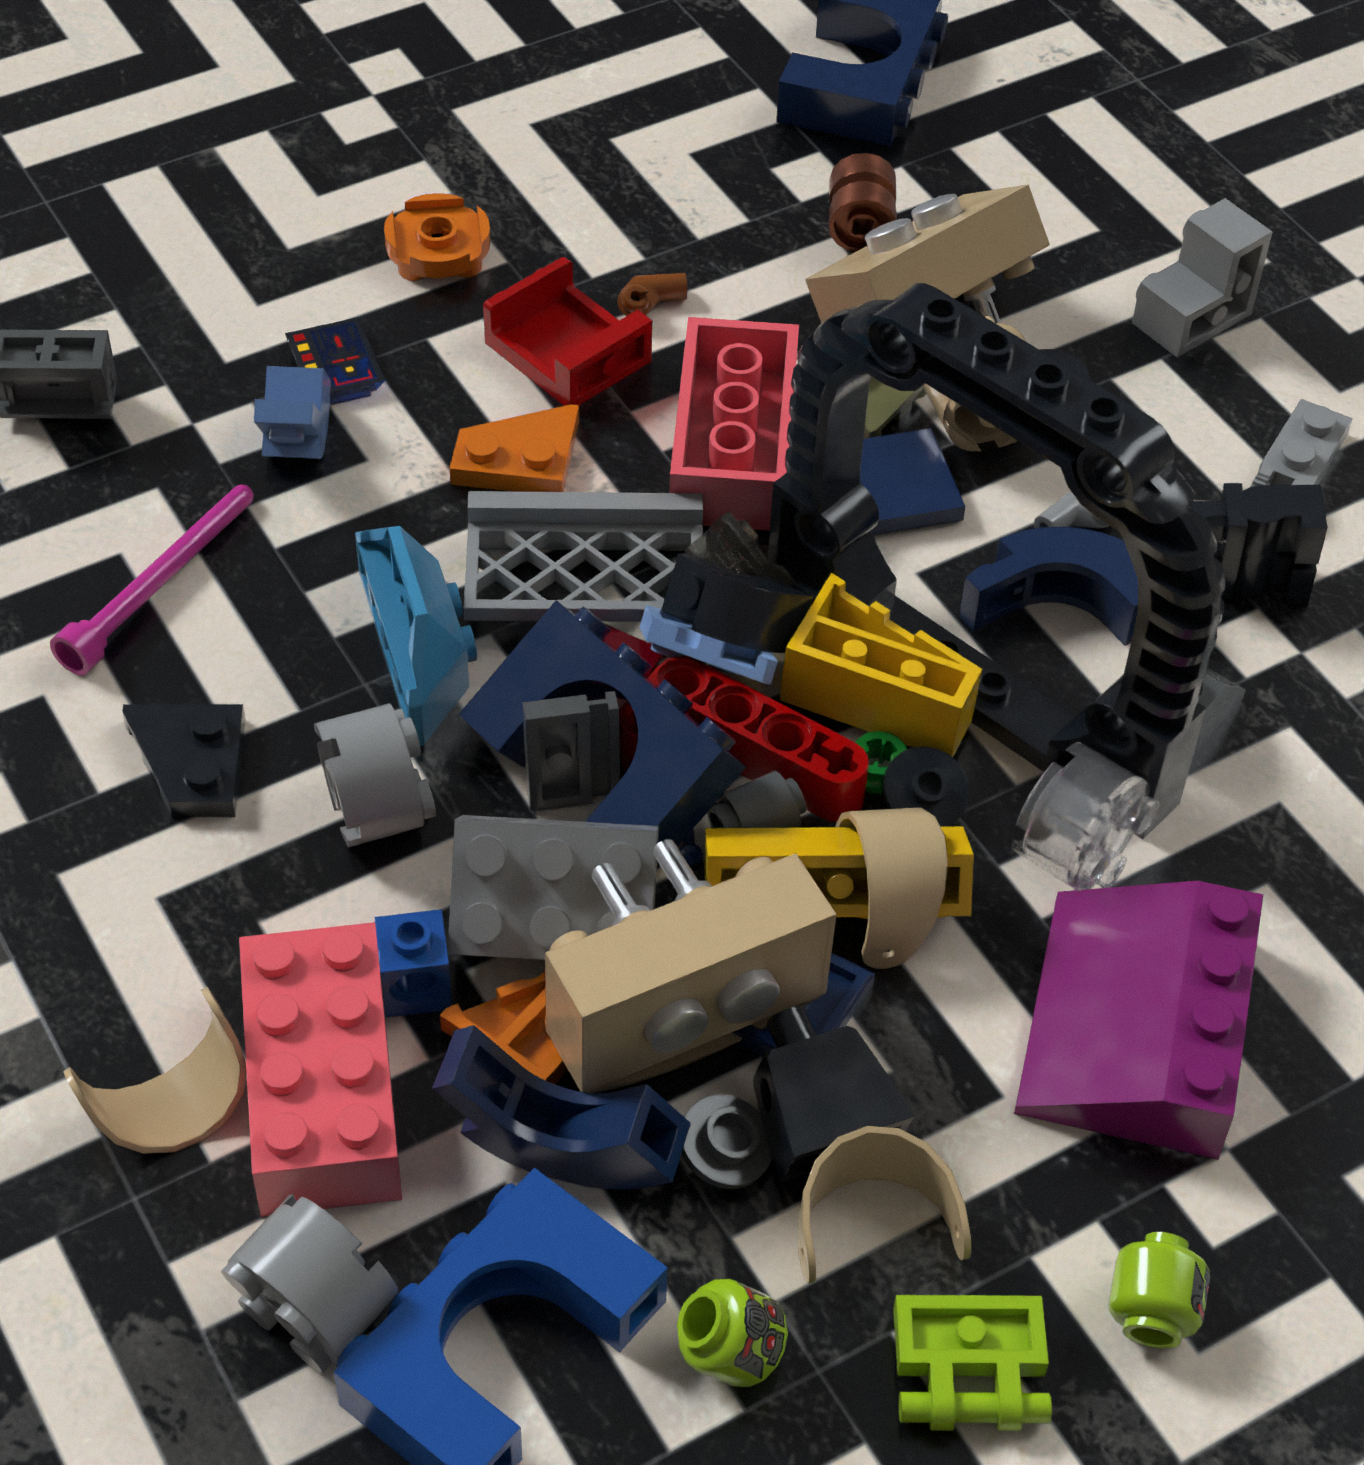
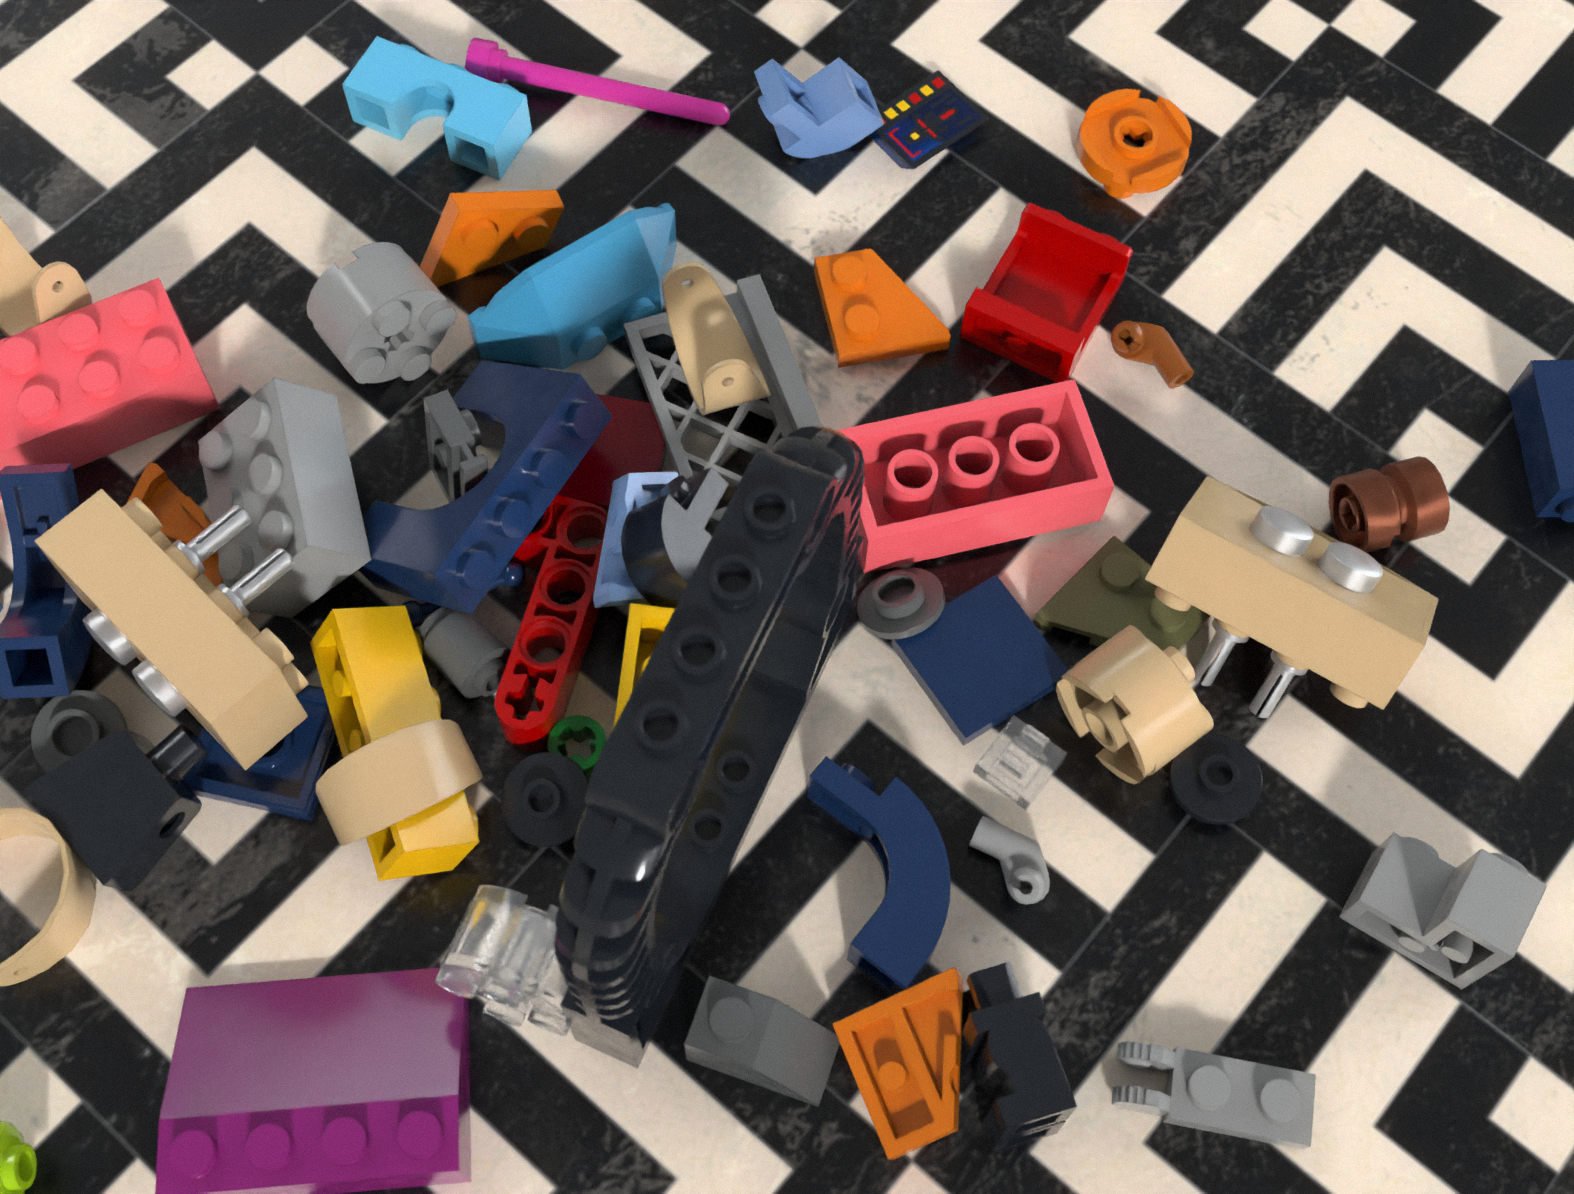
camera: 70 degrees right, 15 degrees up
black wing [122,704,246,817] -> none
blue brick [375,909,452,1018] -> none
none -> medium azure arch [342,36,532,181]
none -> orange wing [420,190,565,287]
none -> tan piece [661,262,771,415]
none -> orange wing [832,967,963,1160]
none -> clear tile [973,715,1067,810]

